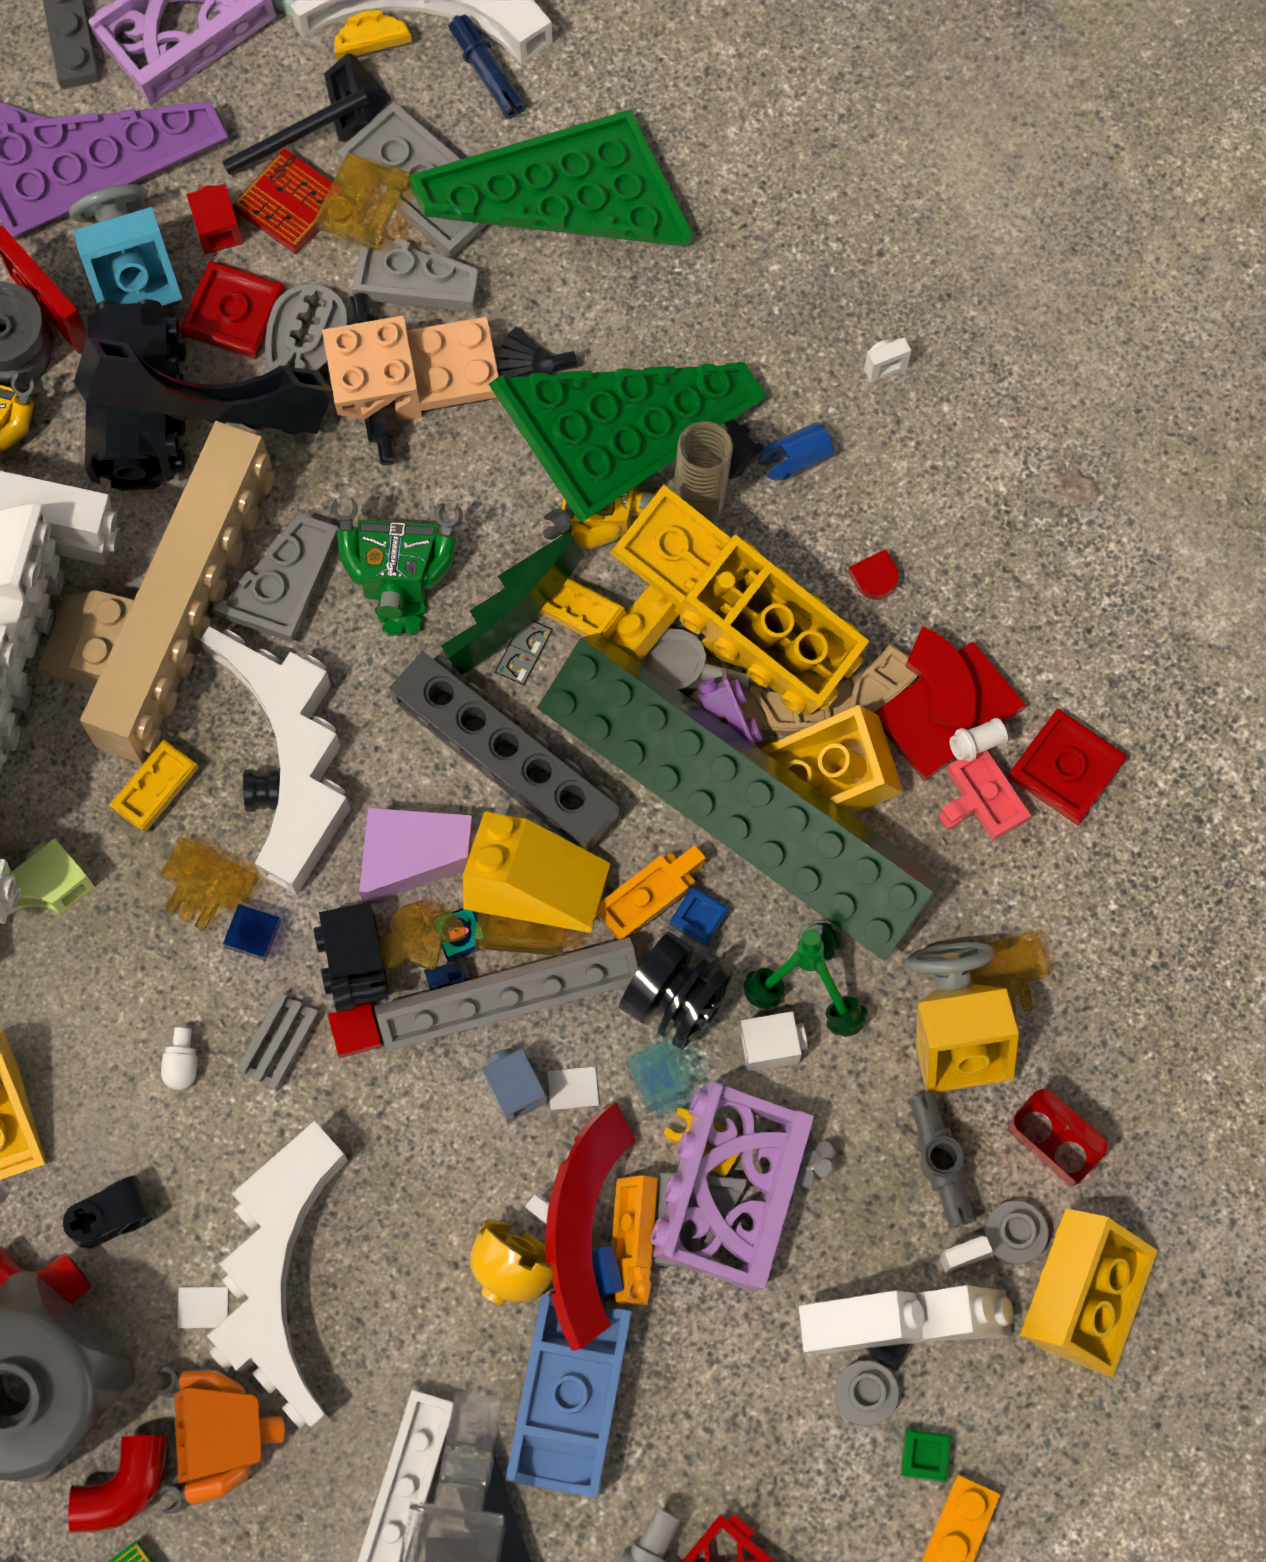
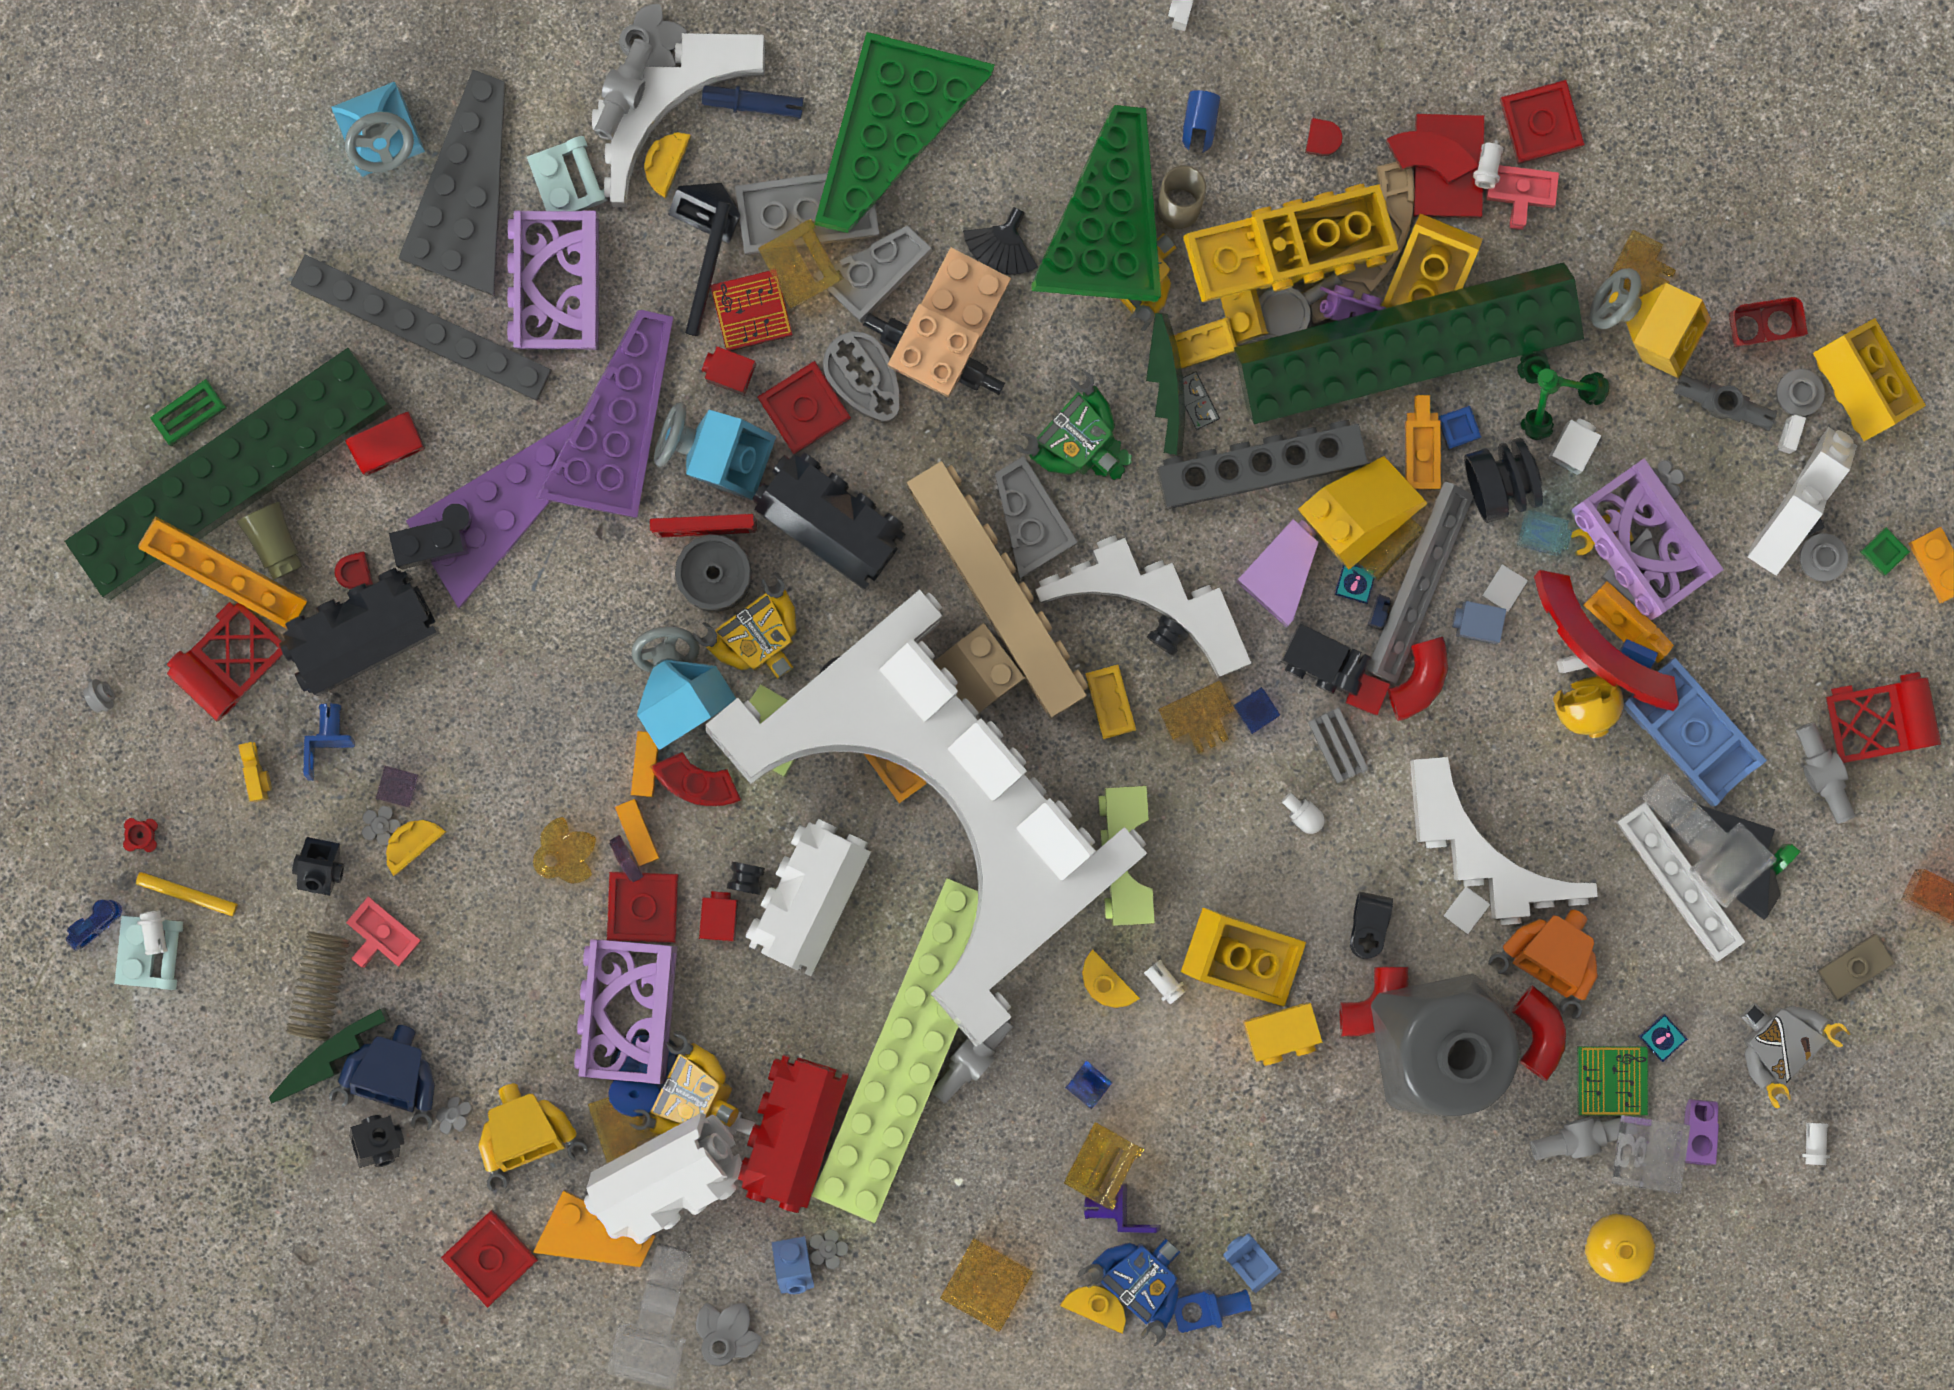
camera: 55 degrees left, 15 degrees up
black arch [74,337,333,435] -> none
clear yellow plate [381,903,466,970] -> none
black tile [706,419,764,479] -> none
none -> red cylinder [1388,636,1449,721]

